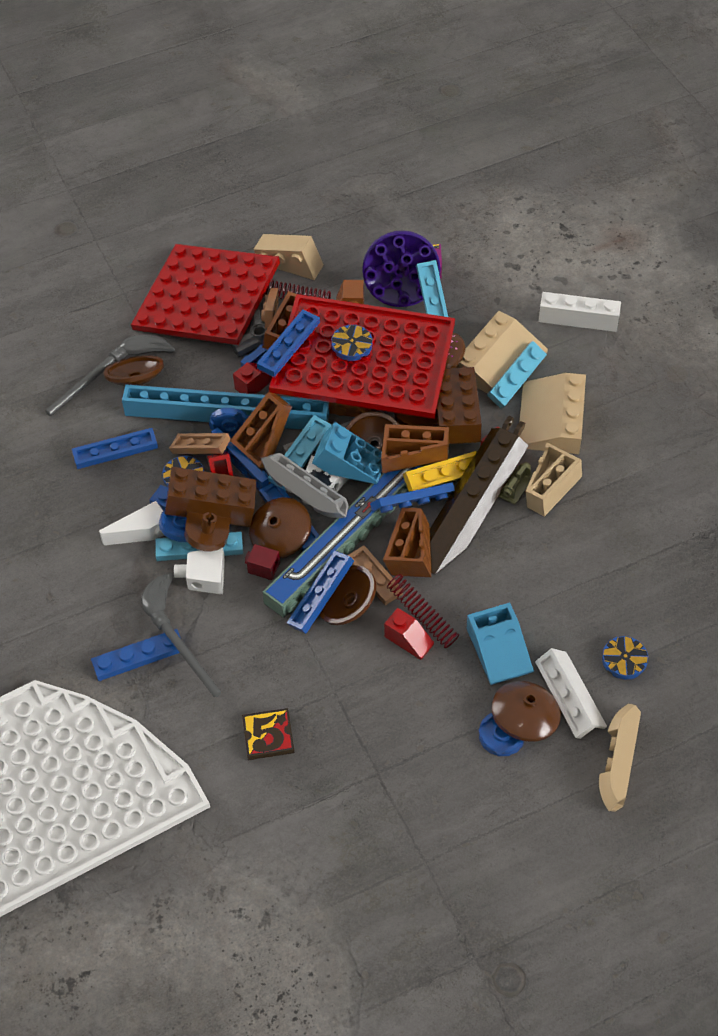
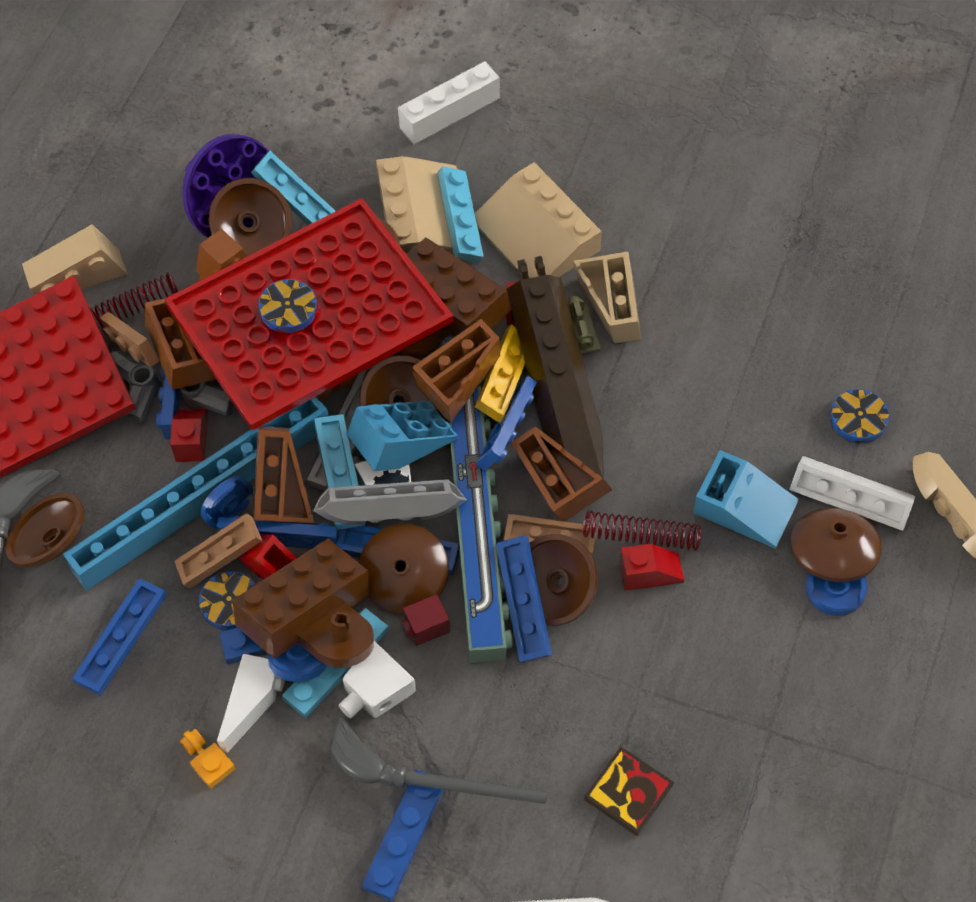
camera: 45 degrees left, 5 degrees up
blue plate [257,309,320,377] -> none
none -> light orange plate [180,729,236,789]
none -> reddish brown dish [209,178,292,257]

